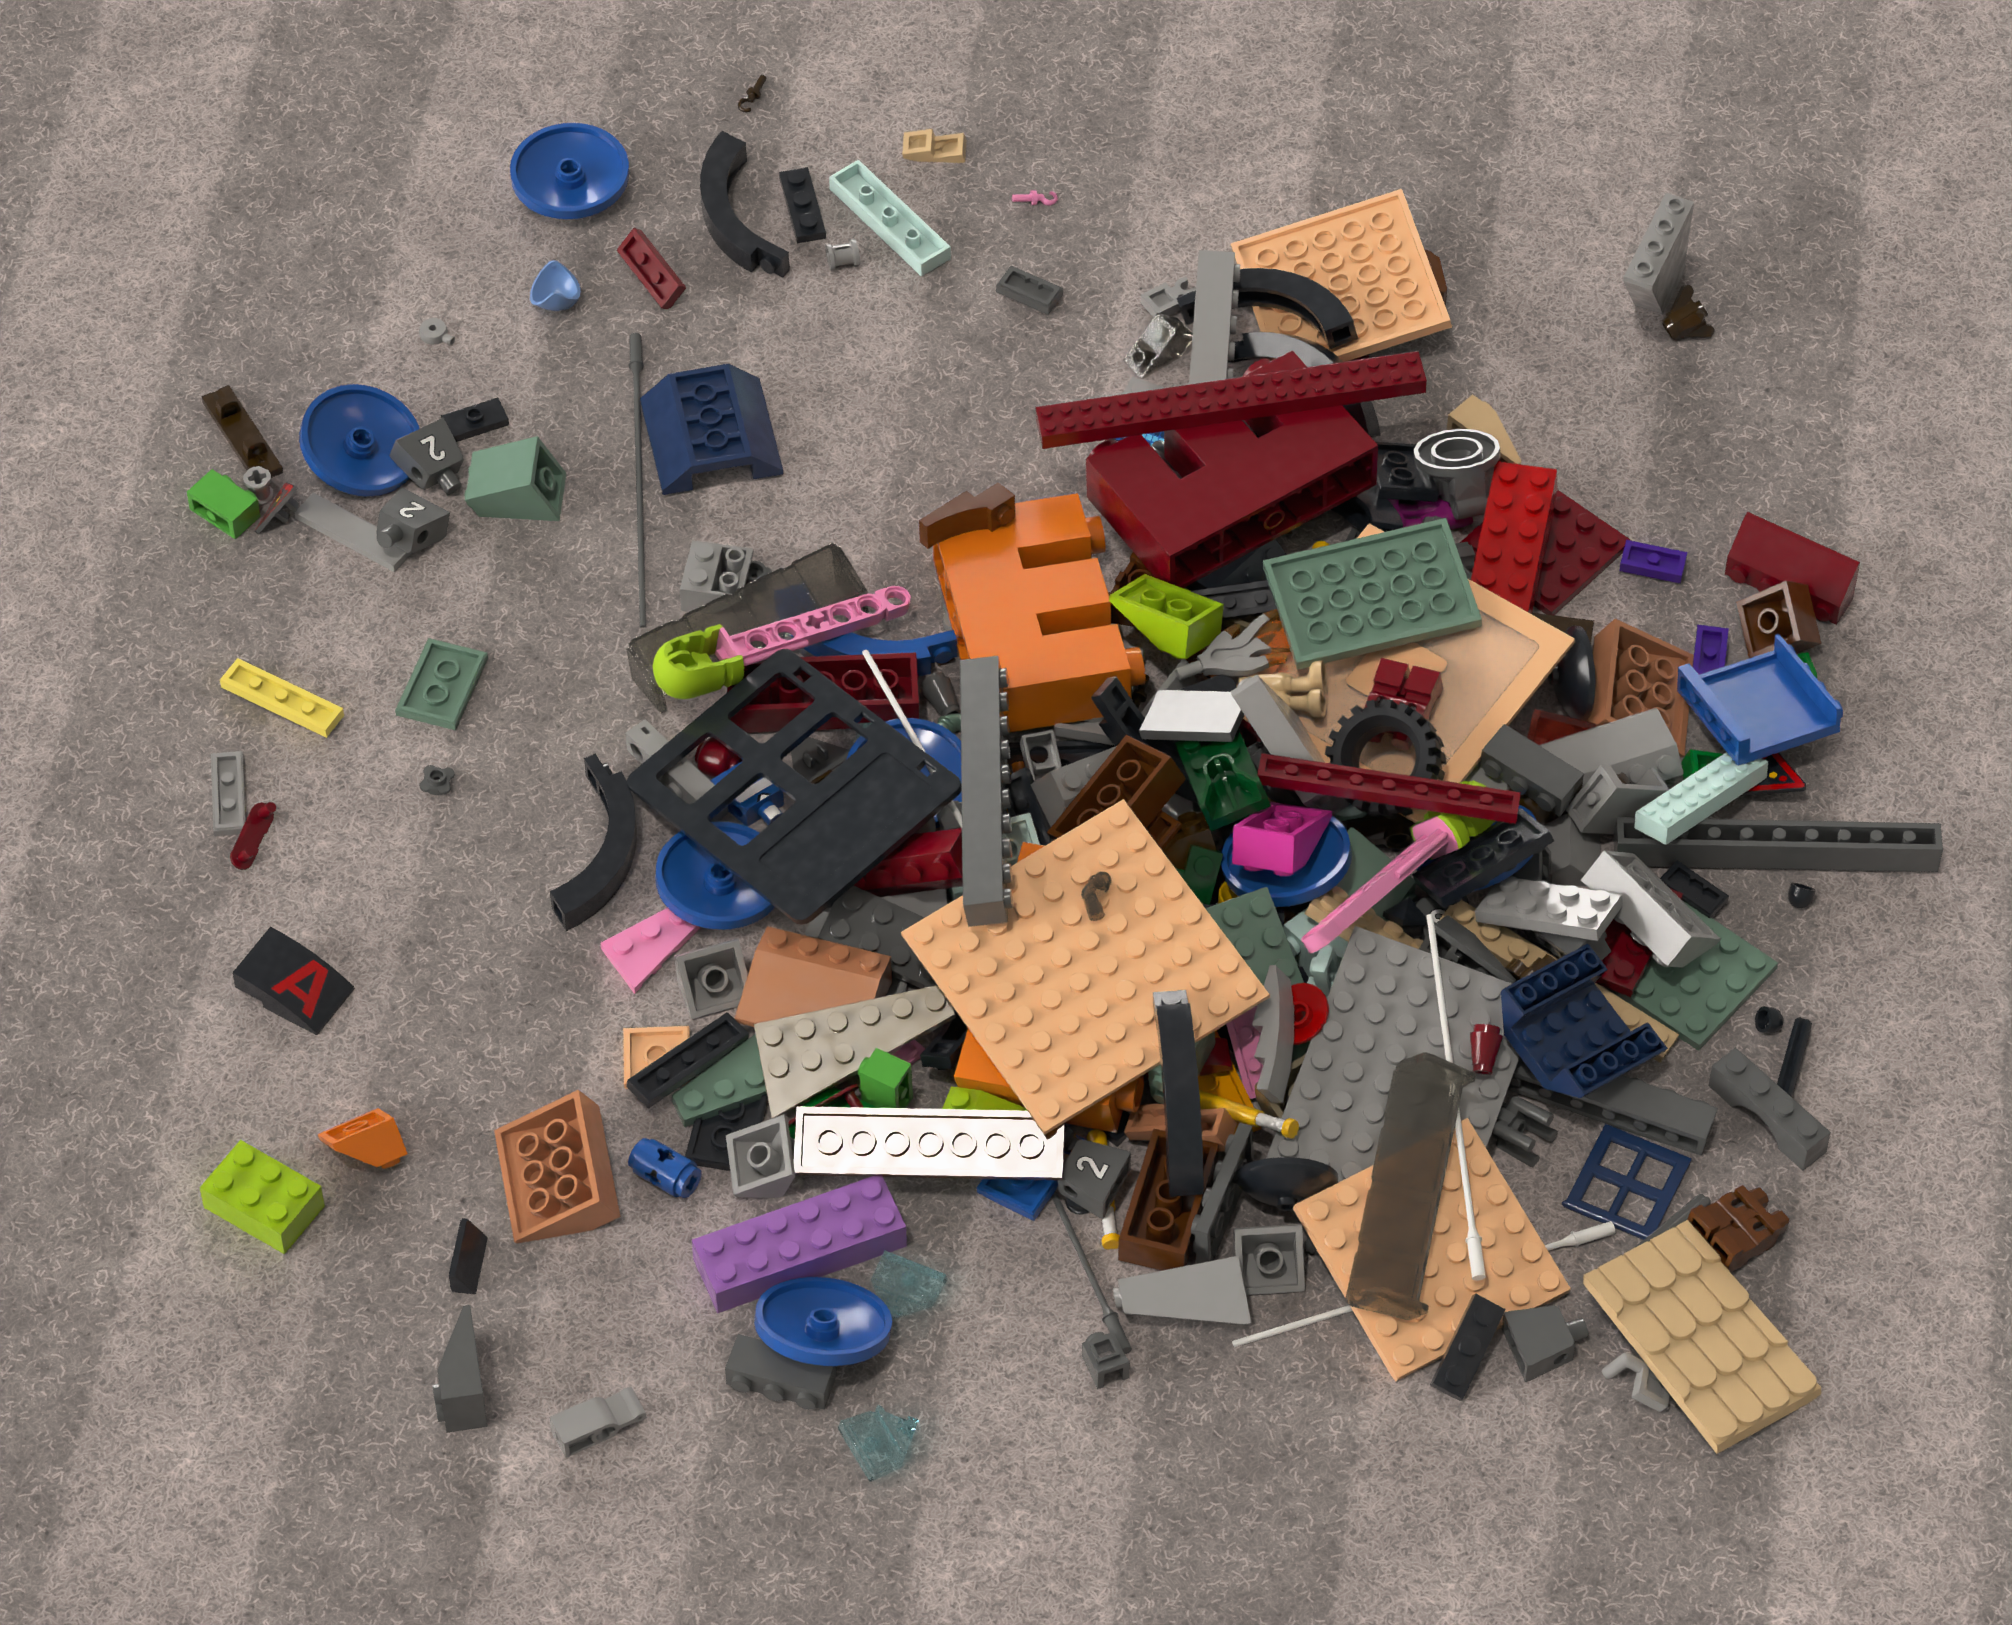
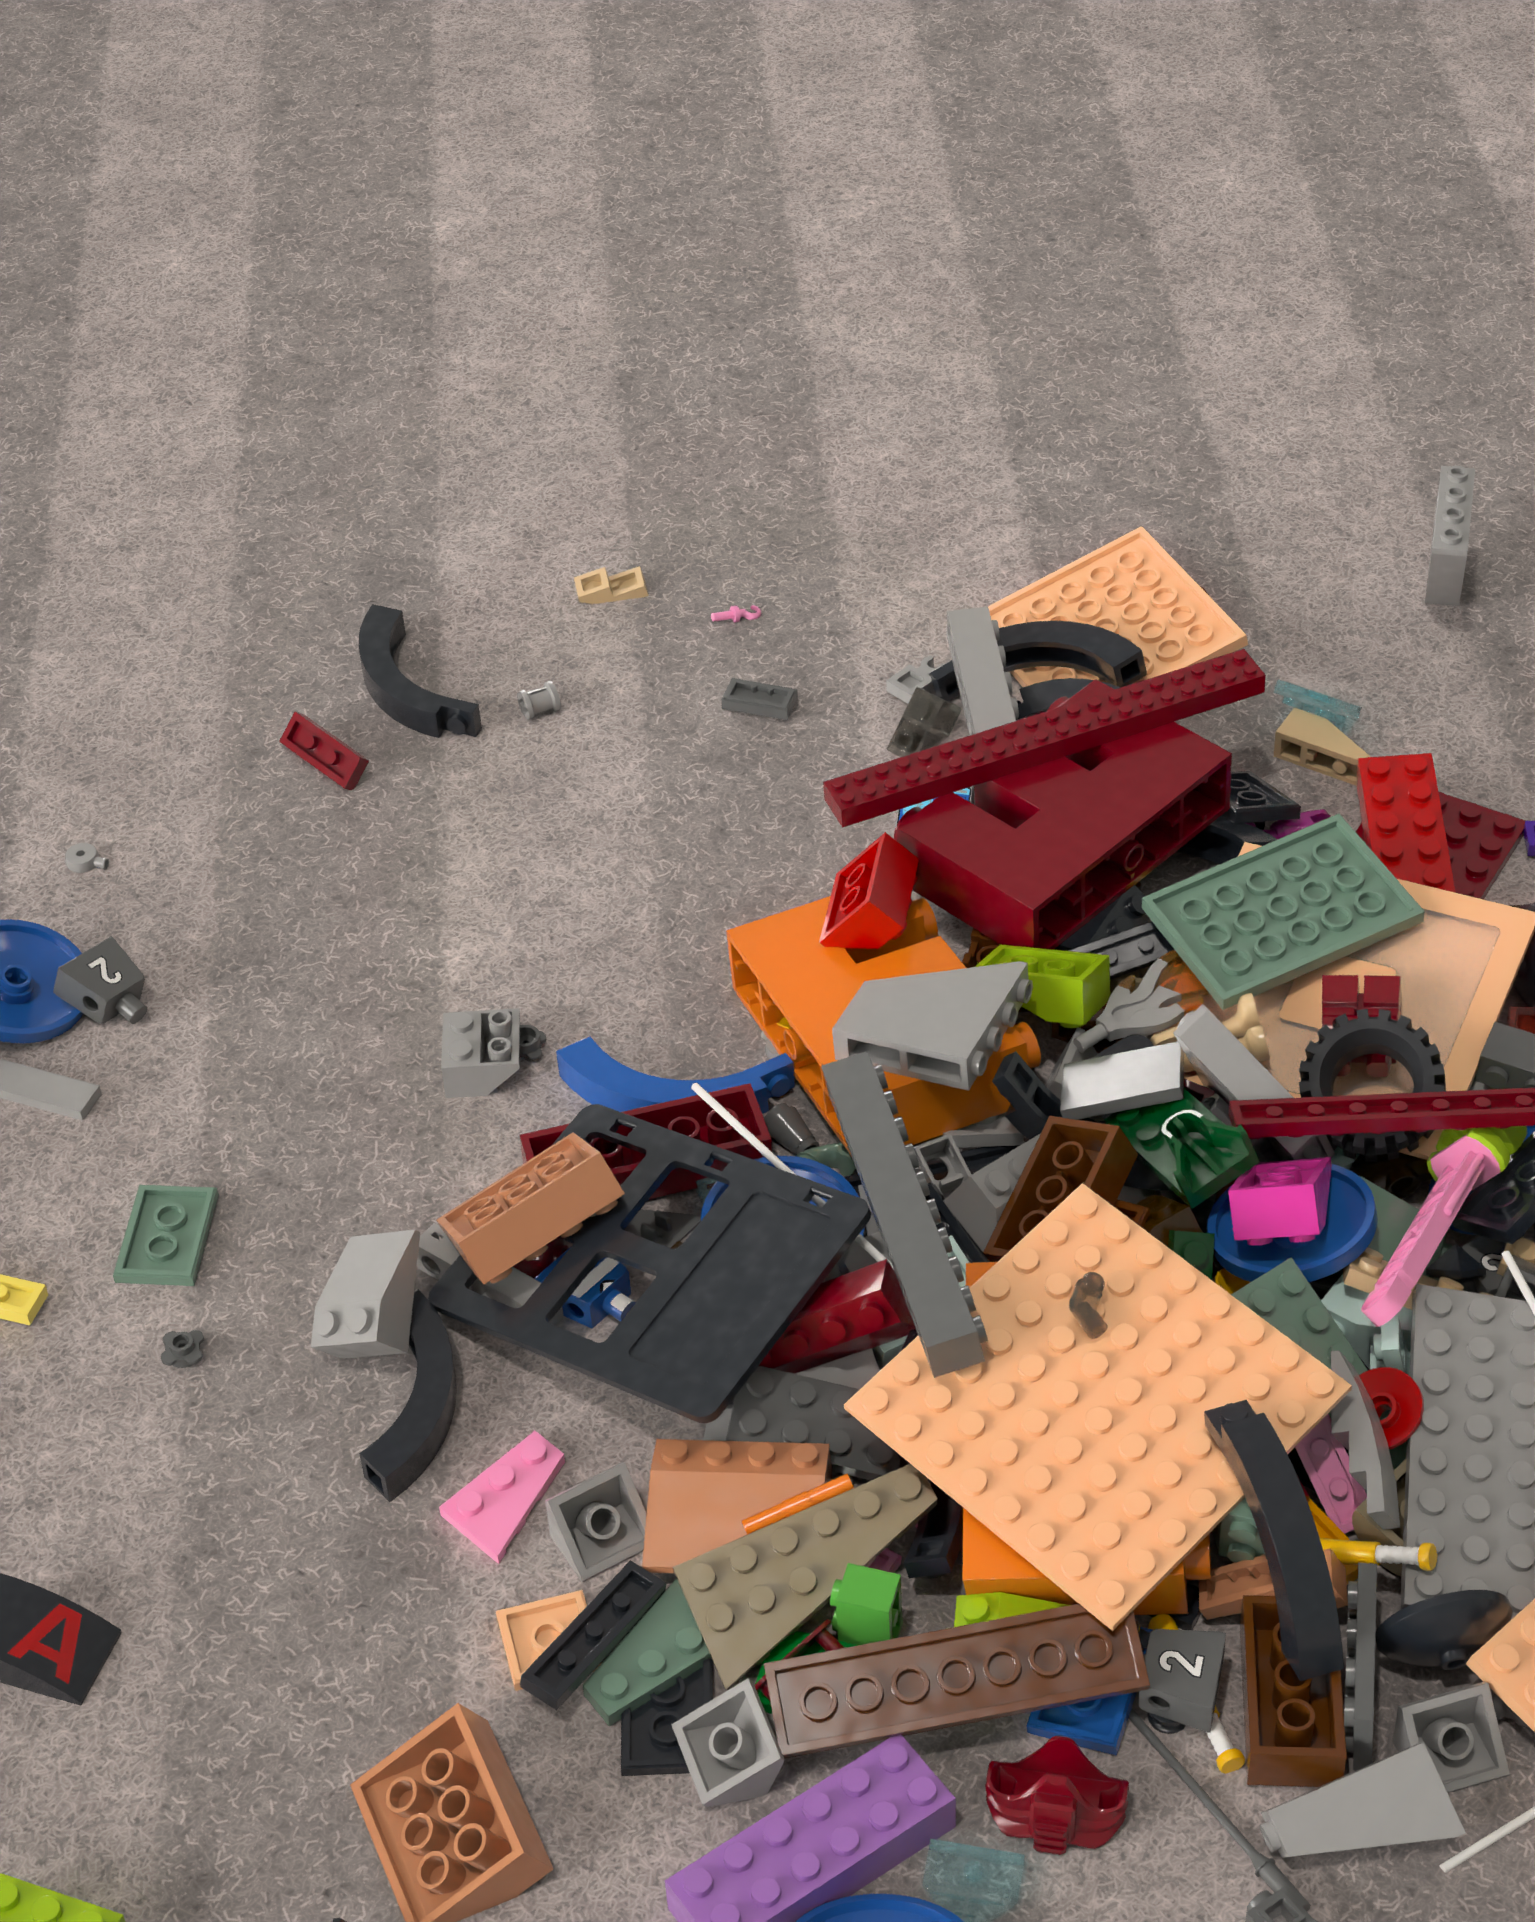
camera: 10 degrees left, 10 degrees down
orange slope [317,1108,408,1169] -> none
dark grey torso [376,487,450,553] -> none
black plate [441,397,509,442] -> none
sand green slope [464,436,566,521] -> none
blue dish [510,123,629,219] -> none
medium blue helmet [530,260,581,311] -> none
clear smoke piece [626,543,869,714] -> none
blue piece [628,1138,702,1198] -> none
dark grey piece [629,333,646,628] -> none
dark blue slope [640,364,784,495] -> none
piece [653,586,911,699] -> none
blue dish [655,821,775,930] -> none
dark brown hand [738,75,767,113] -> none
black plate [779,167,826,244] -> none
light aqua piece [829,160,951,277] -> none
reddish brown slope [919,482,1015,549] -> none
dark grey piece [1413,429,1501,520] -> none
dark brown rock [1661,284,1715,341] -> none
none -> light grey slope [311,1229,420,1358]
none -> nougat slope [436,1132,625,1285]
none -> orange piece [741,1473,854,1535]
none -> red slope [819,832,919,949]
none -> light grey slope [832,961,1033,1091]
none -> dark red piece [985,1736,1129,1855]
none -> clear light blue plate [1273,679,1362,723]

